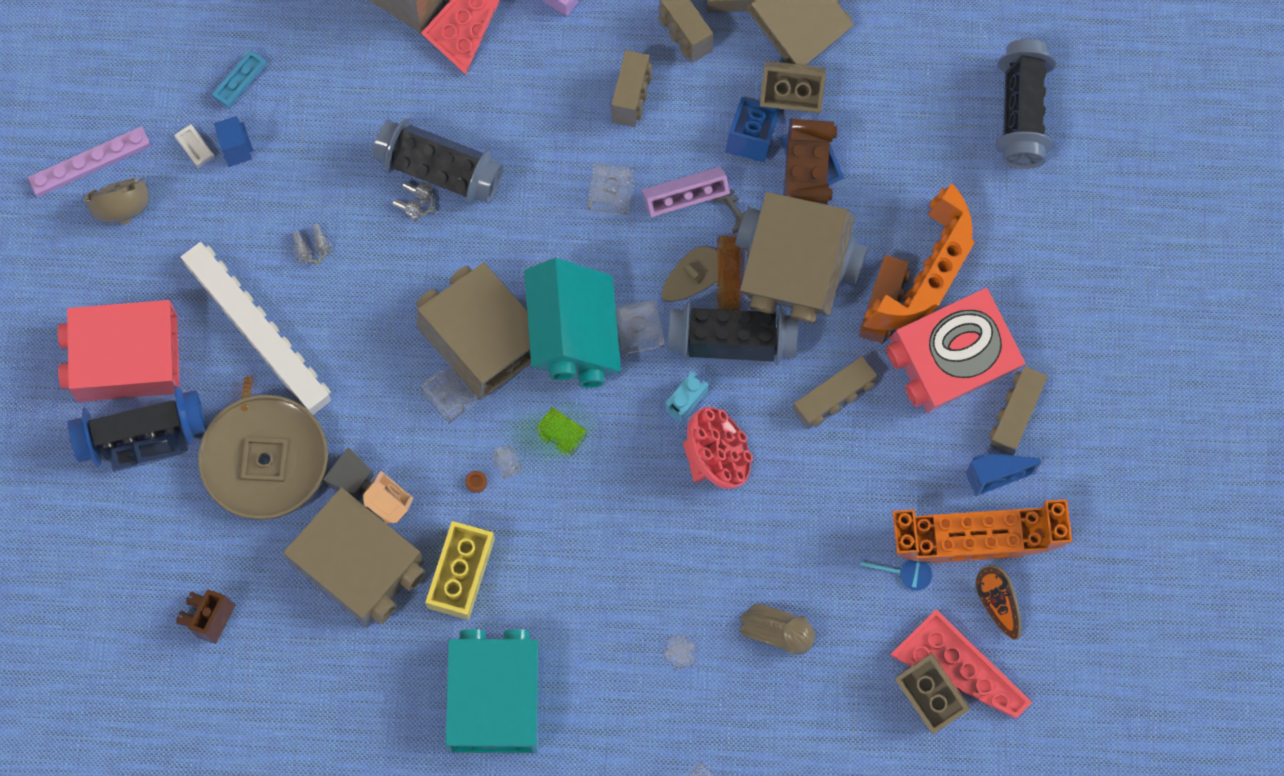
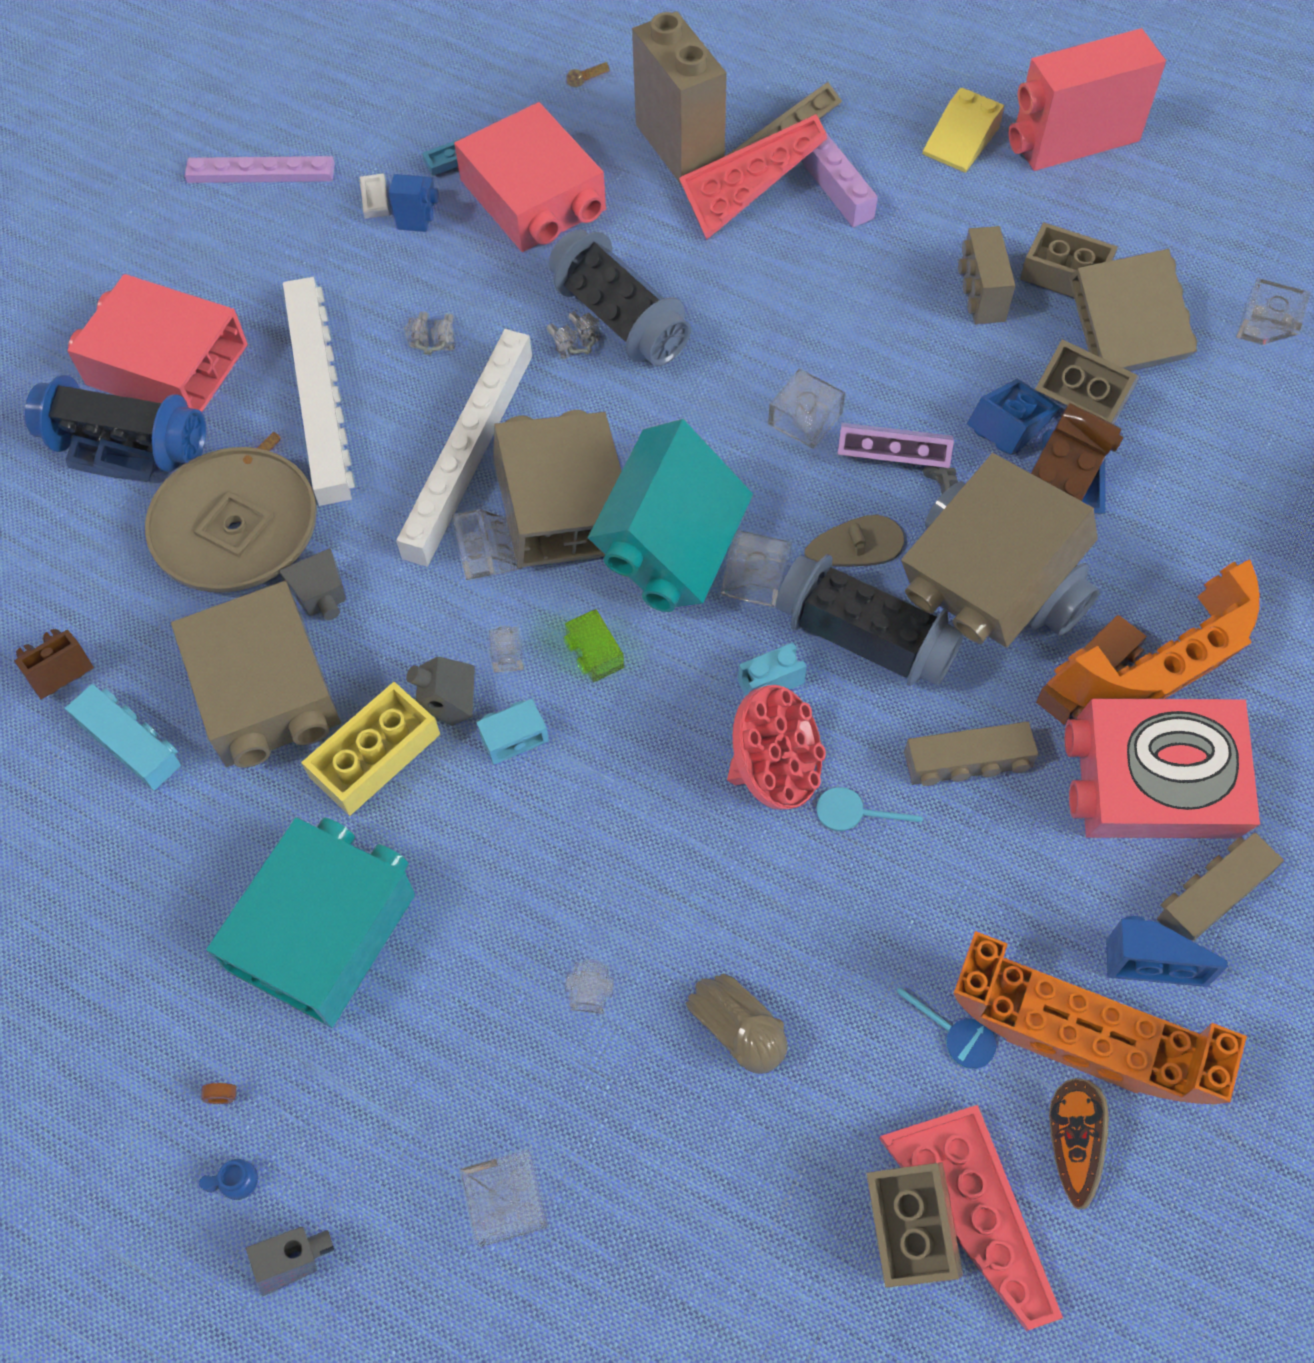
camera: 30 degrees right, 10 degrees down
dark tan cylinder [84,178,149,225] -> none
light nougat slope [363,471,413,523] -> none
dark orange tile [465,471,487,493] -> none
dark tan brick [611,50,652,127] -> none
clear orange plate [717,236,740,310] -> none
none -> medium azure brick [64,684,181,791]
none -> white brick [396,329,532,567]
none -> dark grey torso [406,657,475,726]
none -> coral brick [454,102,606,252]
none -> medium azure brick [476,699,549,765]
none -> medium azure piece [816,787,923,831]

